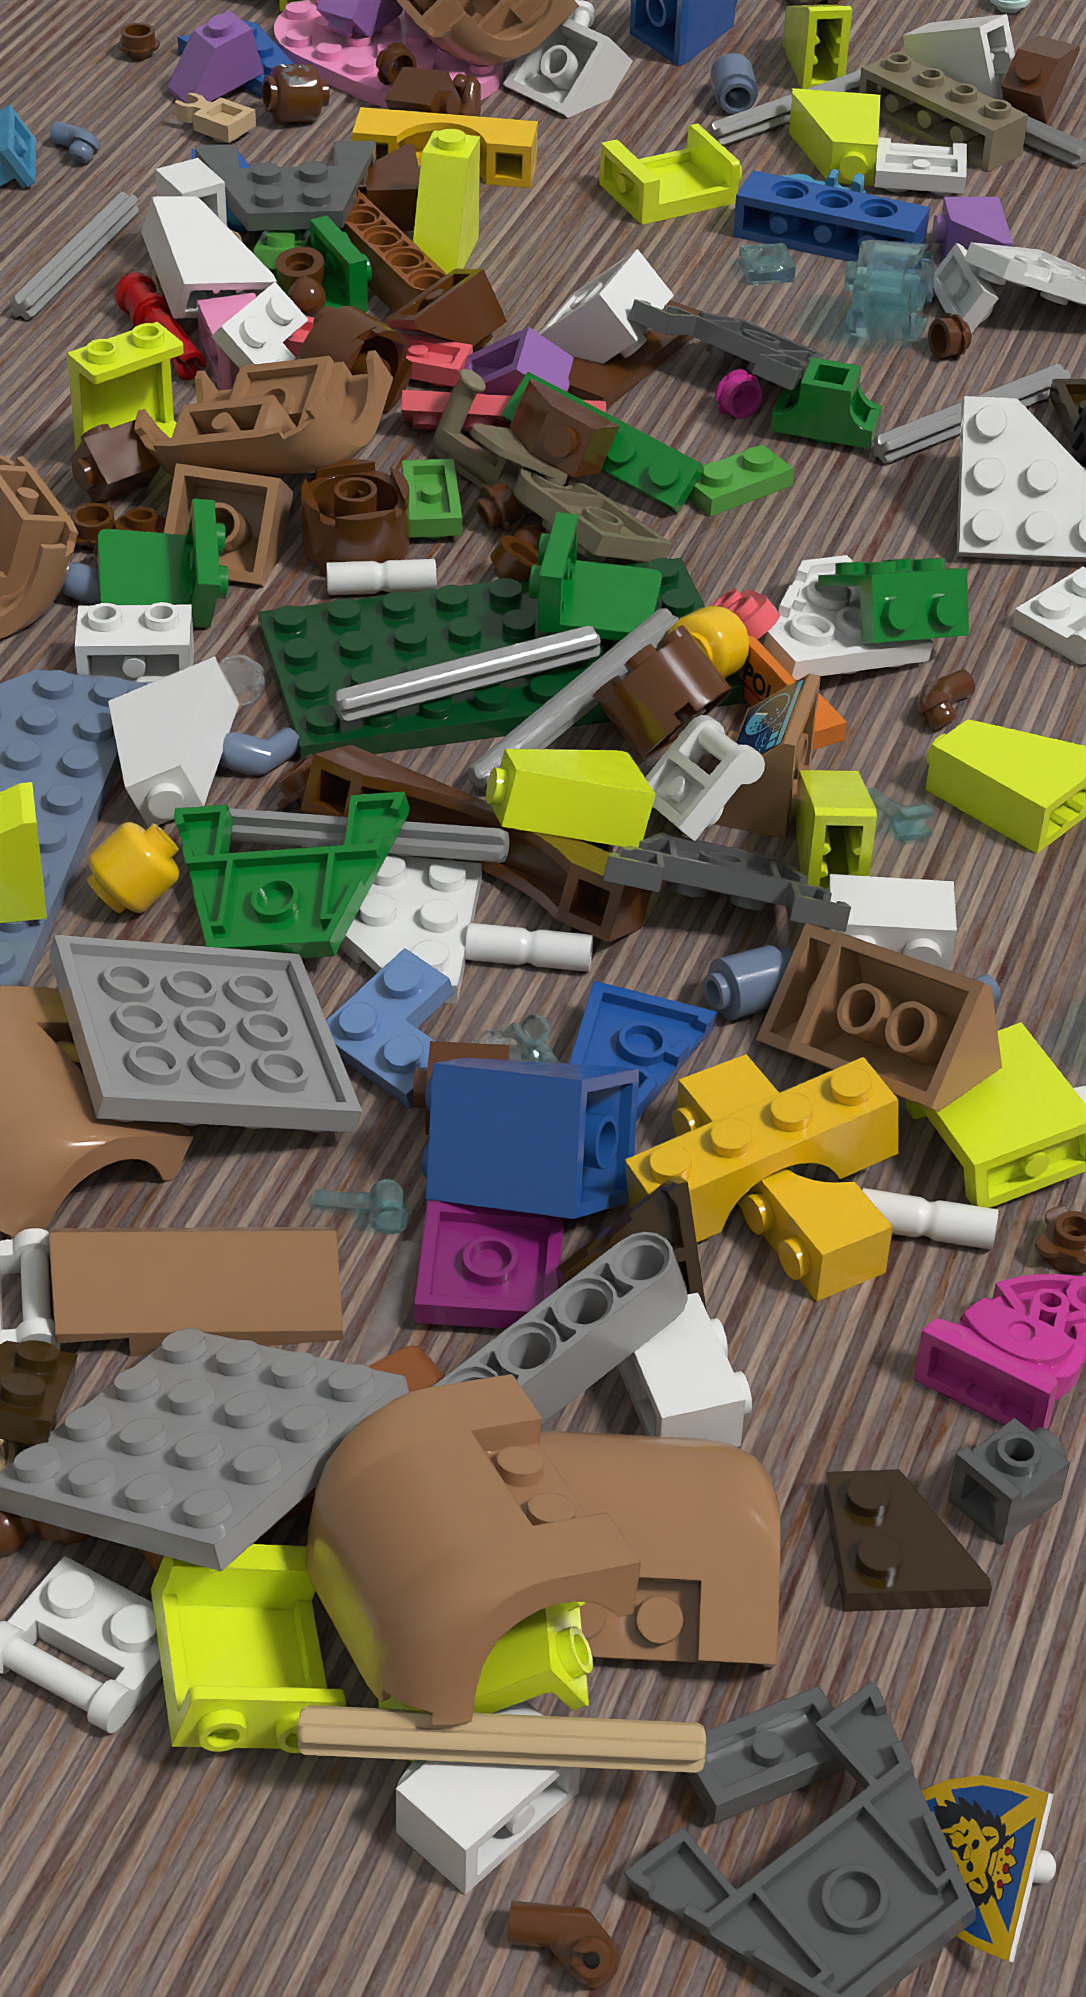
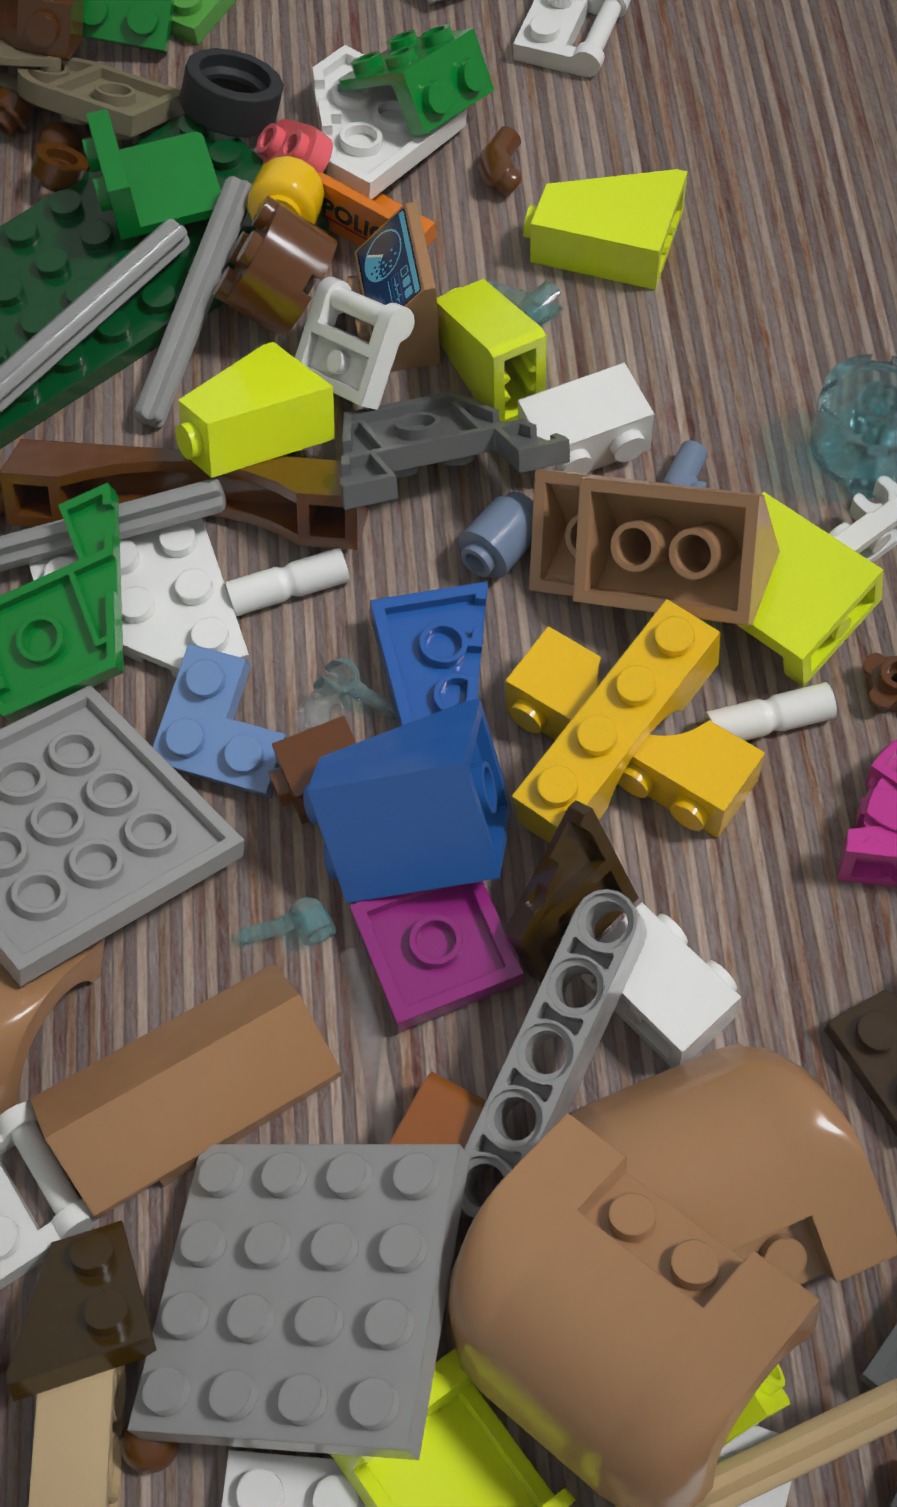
camera: 20 degrees left, 20 degrees up
none -> black tyre [179,48,284,138]

